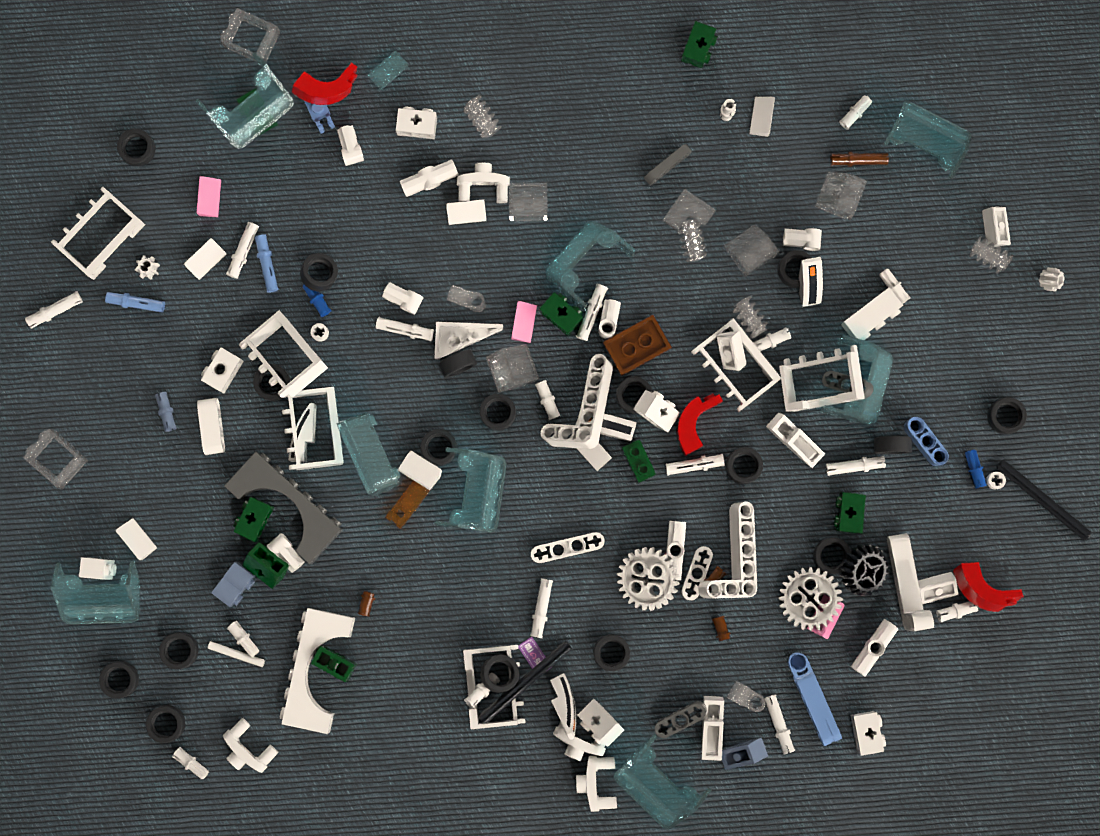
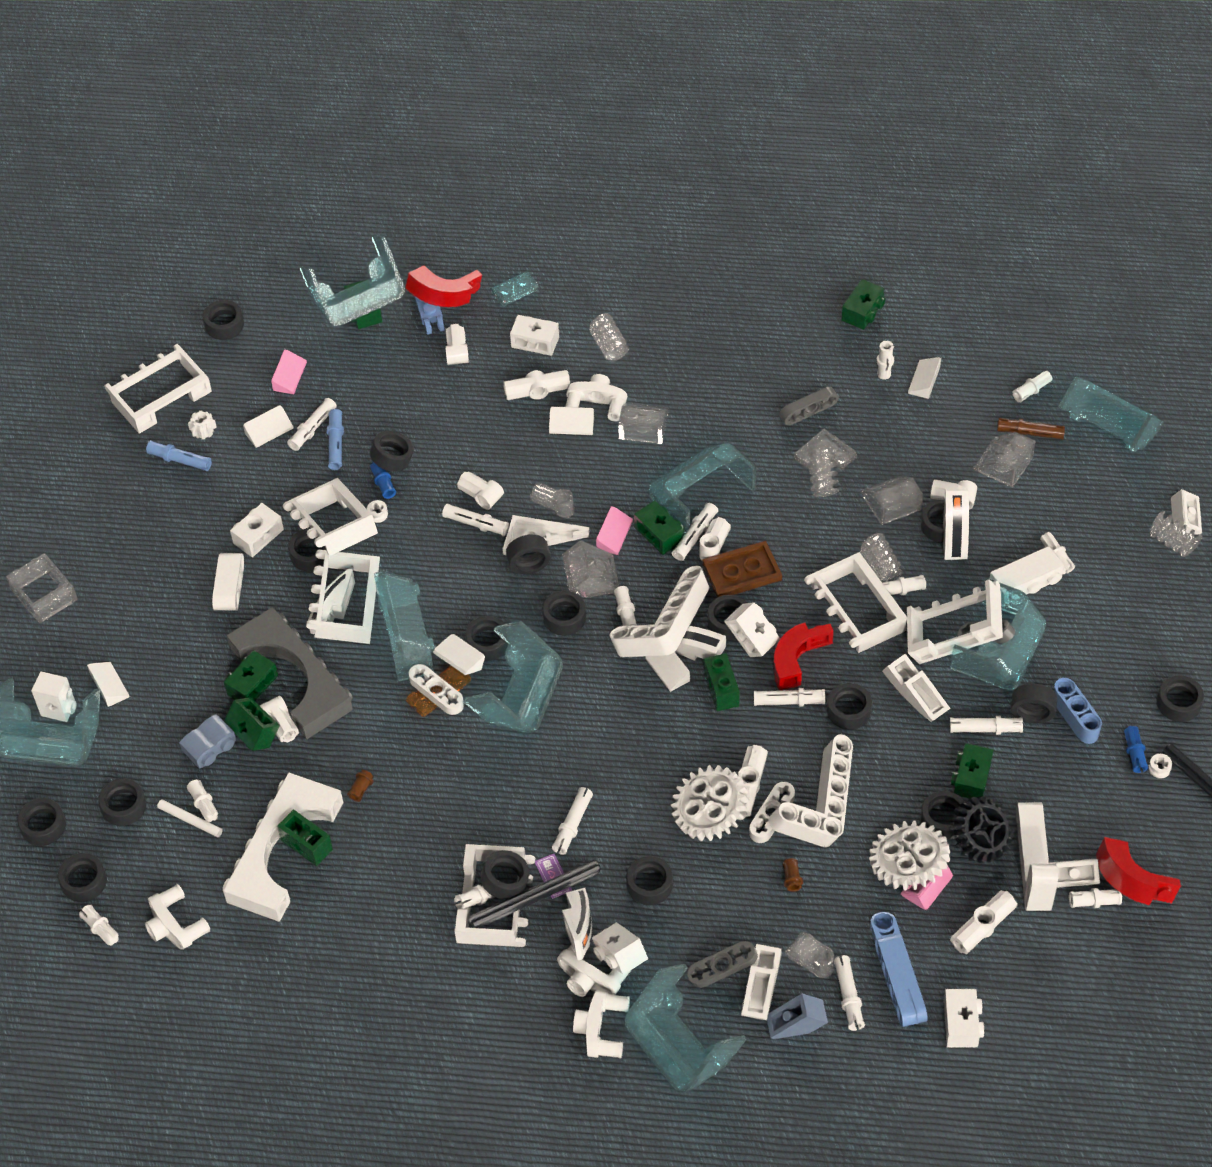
camera: 10 degrees right, 30 degrees down
white pin [25,291,83,329] -> none
sand blue pin [155,392,177,432] -> none
clear window [220,8,280,65] -> none
white beam [531,532,604,563] -> none
white slope [716,331,746,371] -> none
none -> white beam [409,664,464,715]

